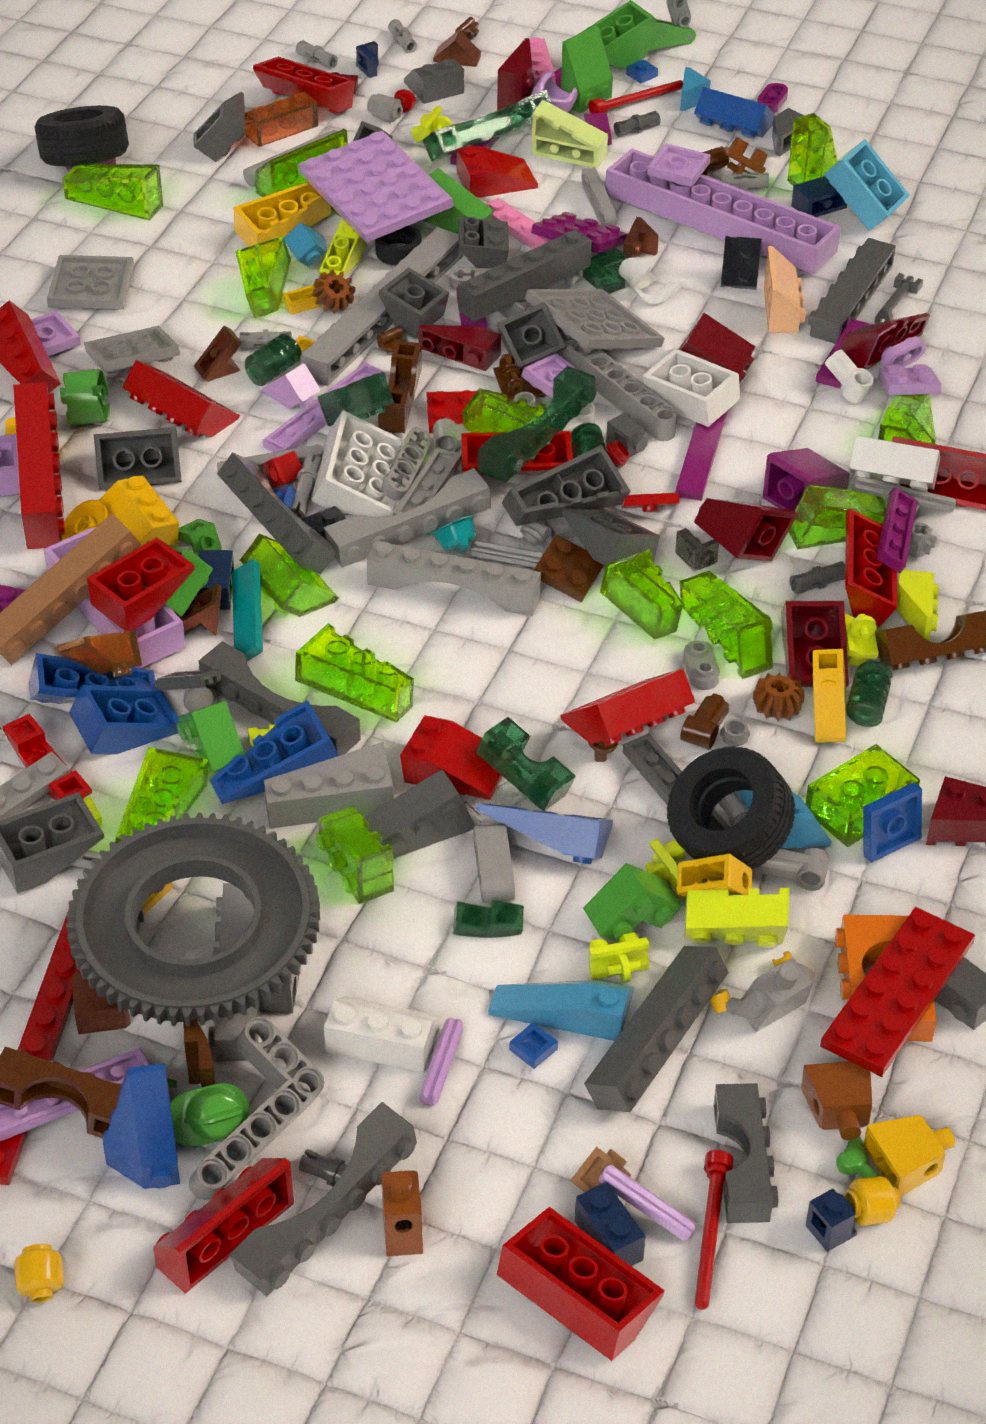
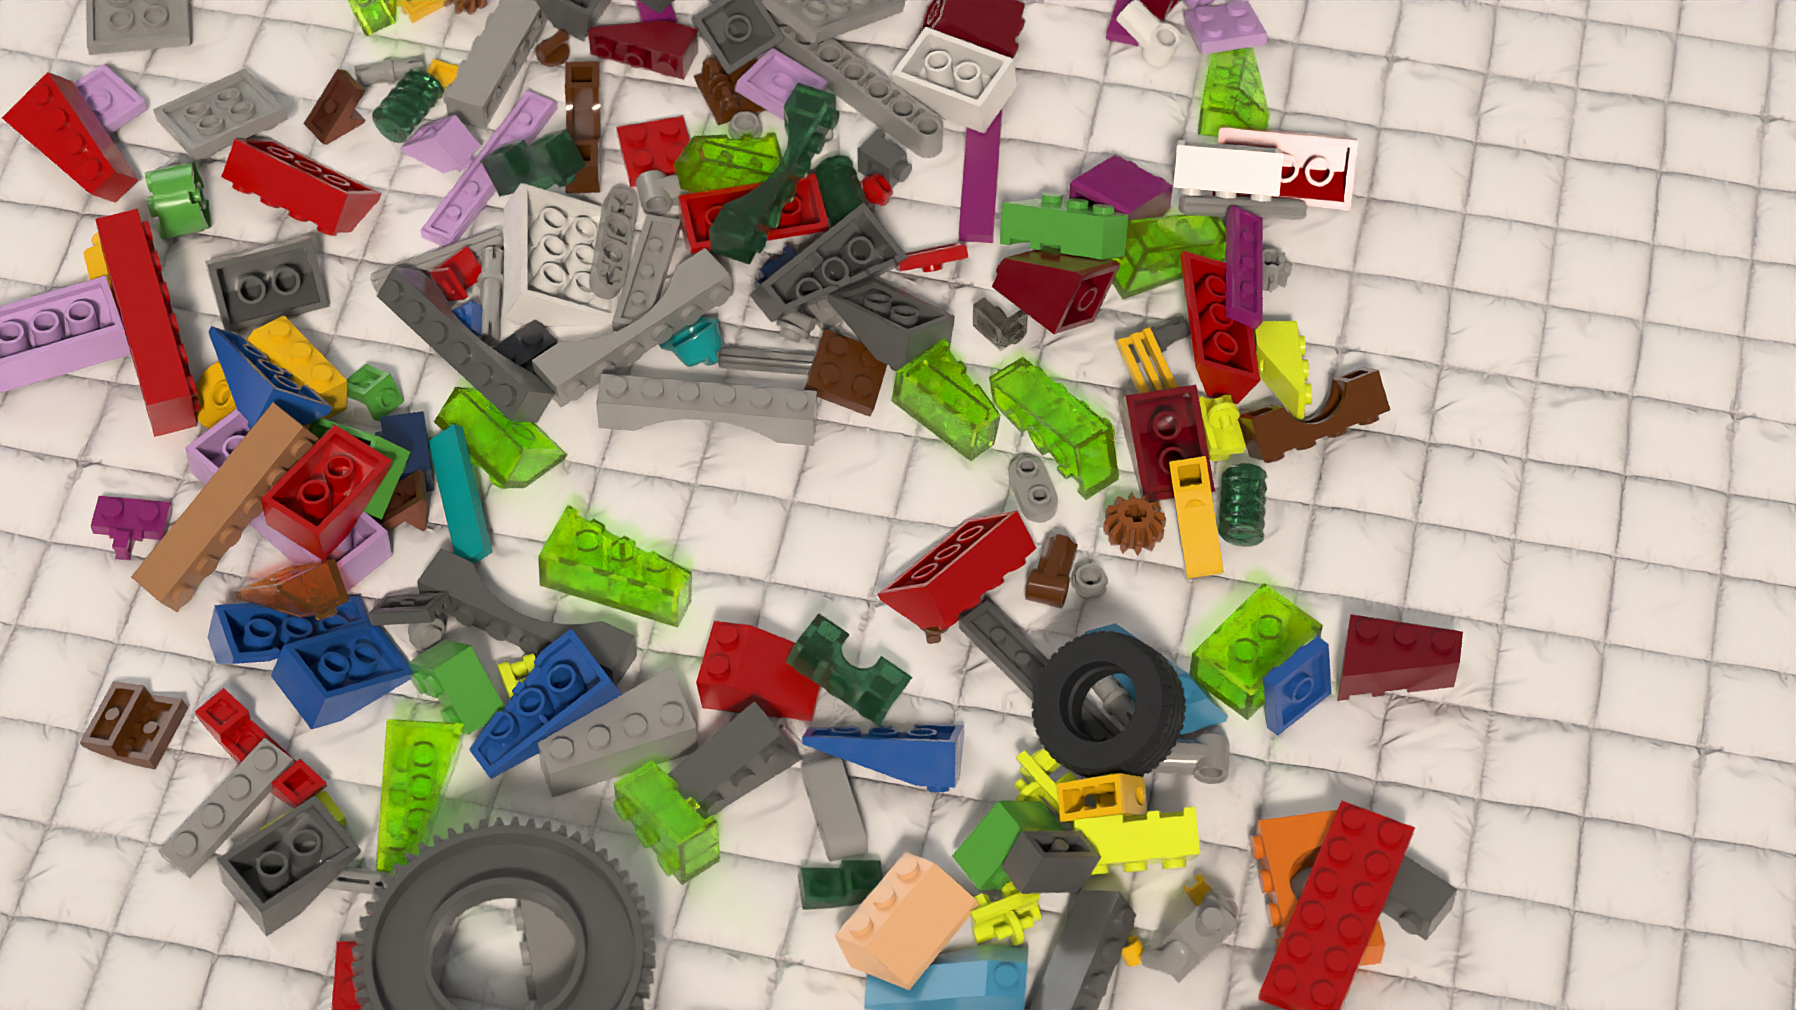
camera: 10 degrees left, 10 degrees up
none -> blue wedge [208,326,332,429]
none -> light nougat slope [835,852,979,990]
none -> bright green wedge [1000,193,1128,259]
none -> dark grey brick [1002,831,1101,894]
none -> yellow tile [1116,327,1177,393]

